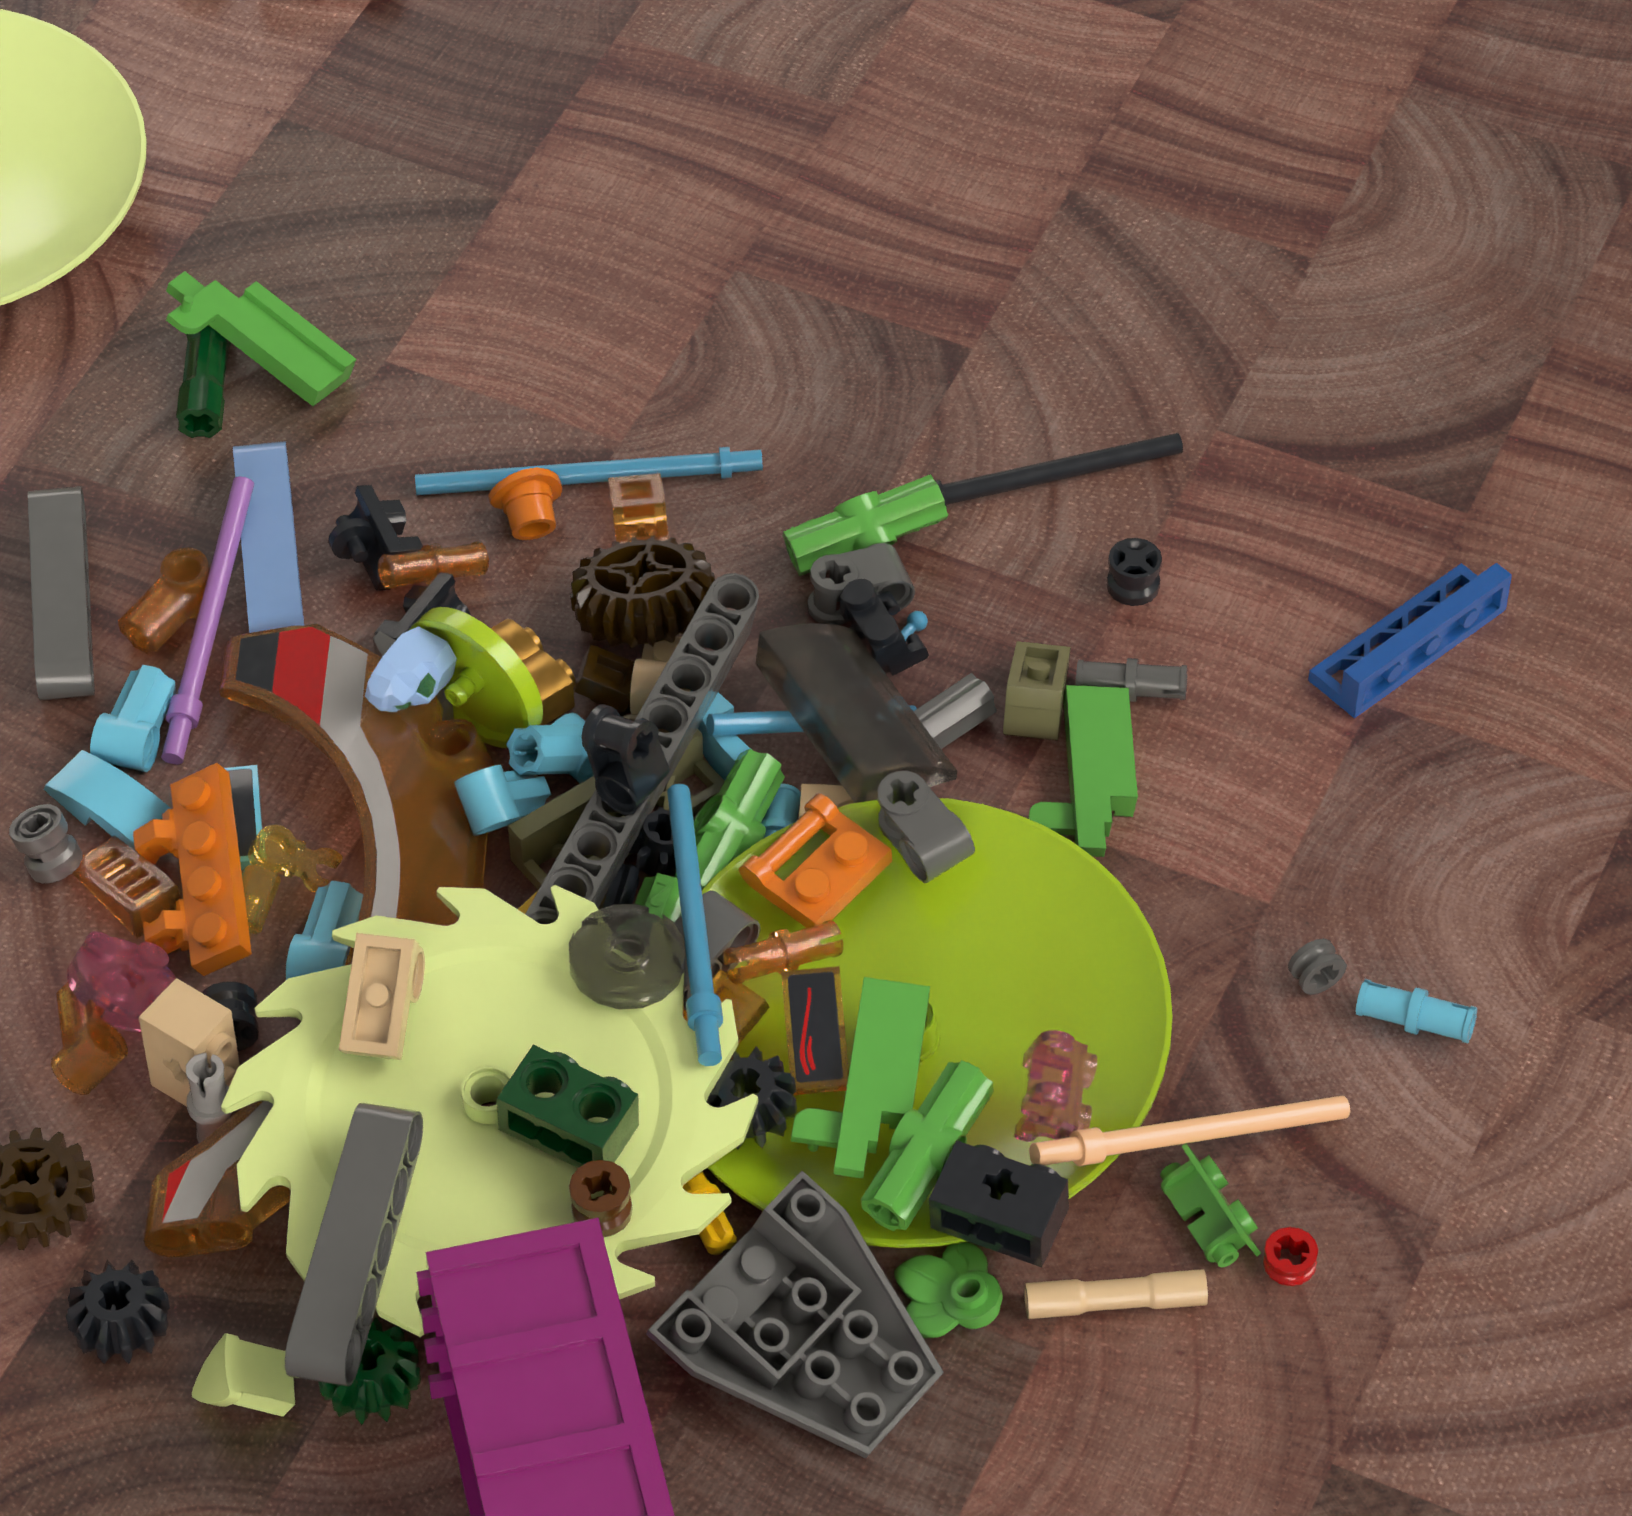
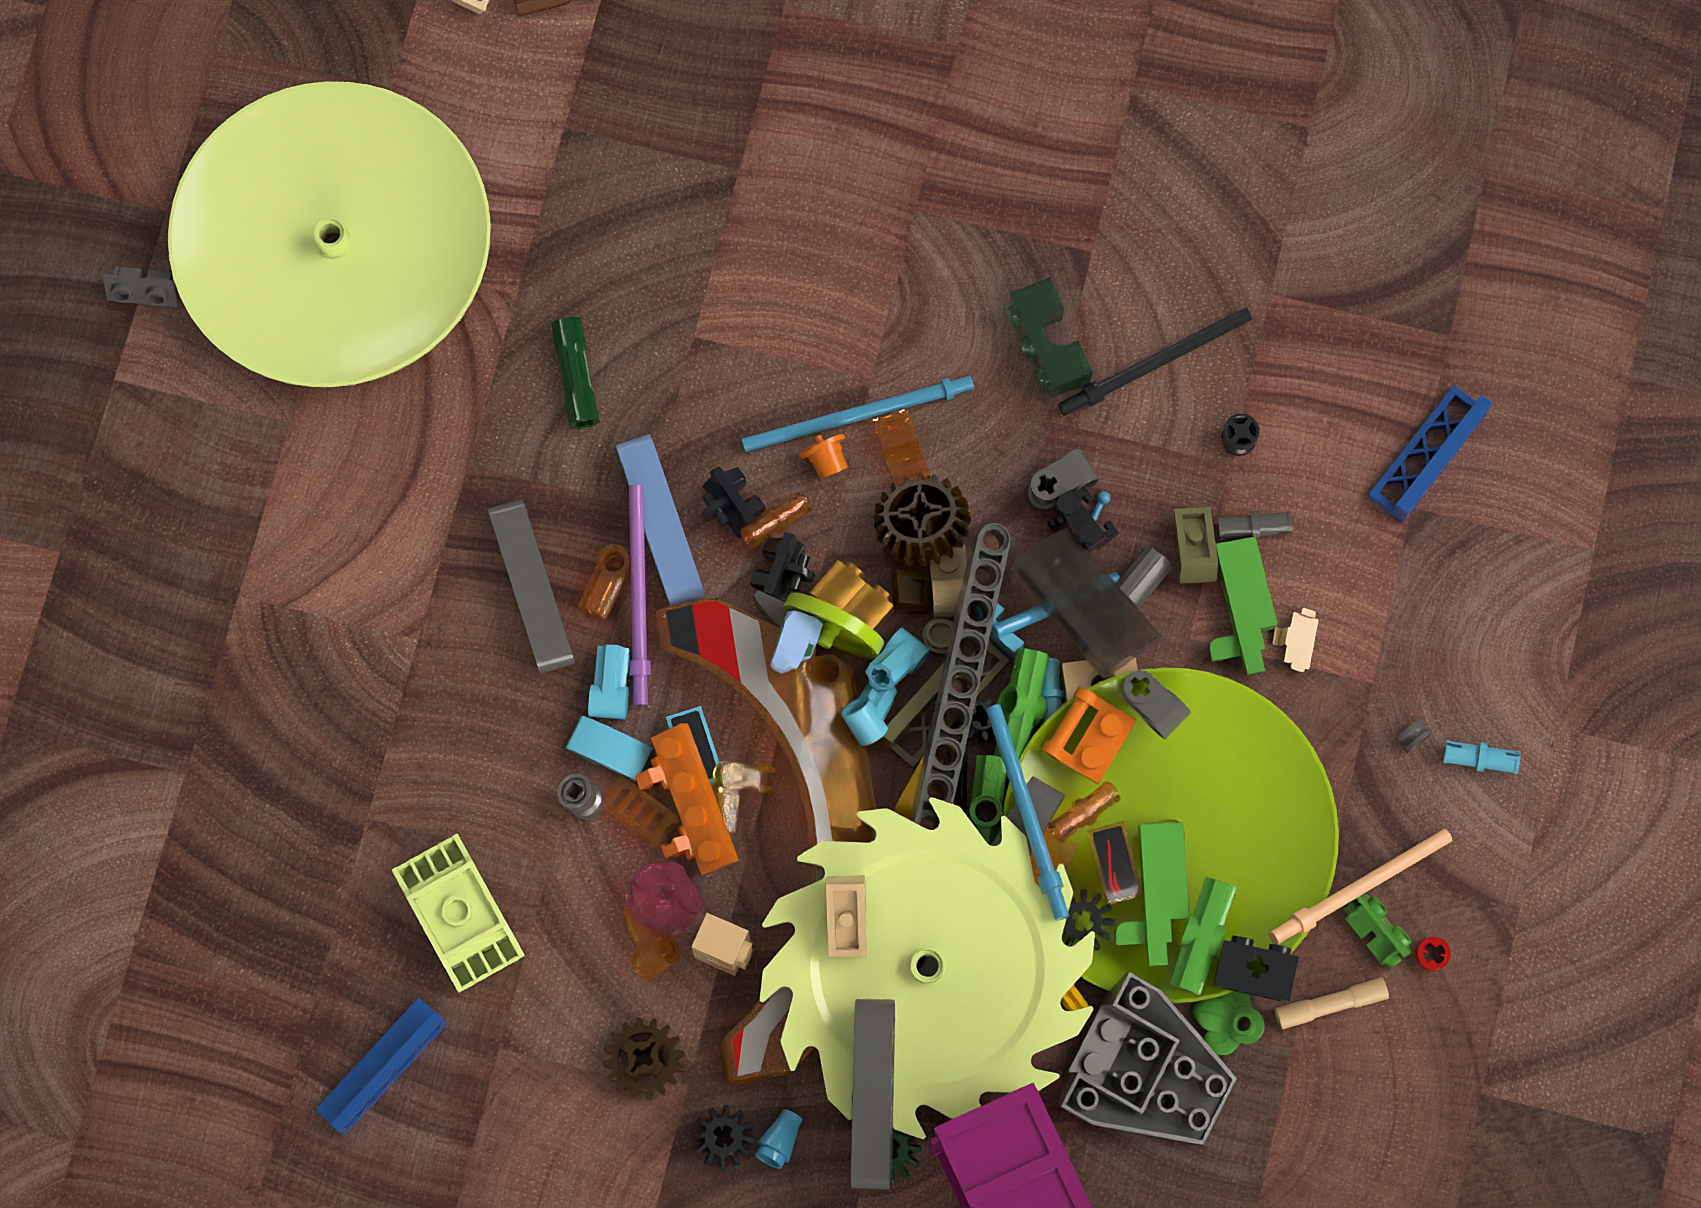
camera: 10 degrees left, 25 degrees up
bright green piece [166,271,356,406] -> none
light grey pin [186,1053,234,1150] -> none
yellowish green tile [192,1333,295,1416] -> none
black wheel [202,982,259,1051] -> none
medium azure piece [286,881,366,980] -> none
dark green brick [497,1044,639,1168] -> none
clear smoke tile [569,904,685,1009] -> none
reddish brown wheel [569,1160,633,1237] -> none
black piece [581,704,669,815] -> none
bright green piece [782,474,948,576] -> none
piece [1014,1030,1097,1142] -> none
none -> dark azure cone [755,1109,802,1169]
none -> clear green arch [1006,277,1093,399]
none -> piece [1272,608,1319,672]

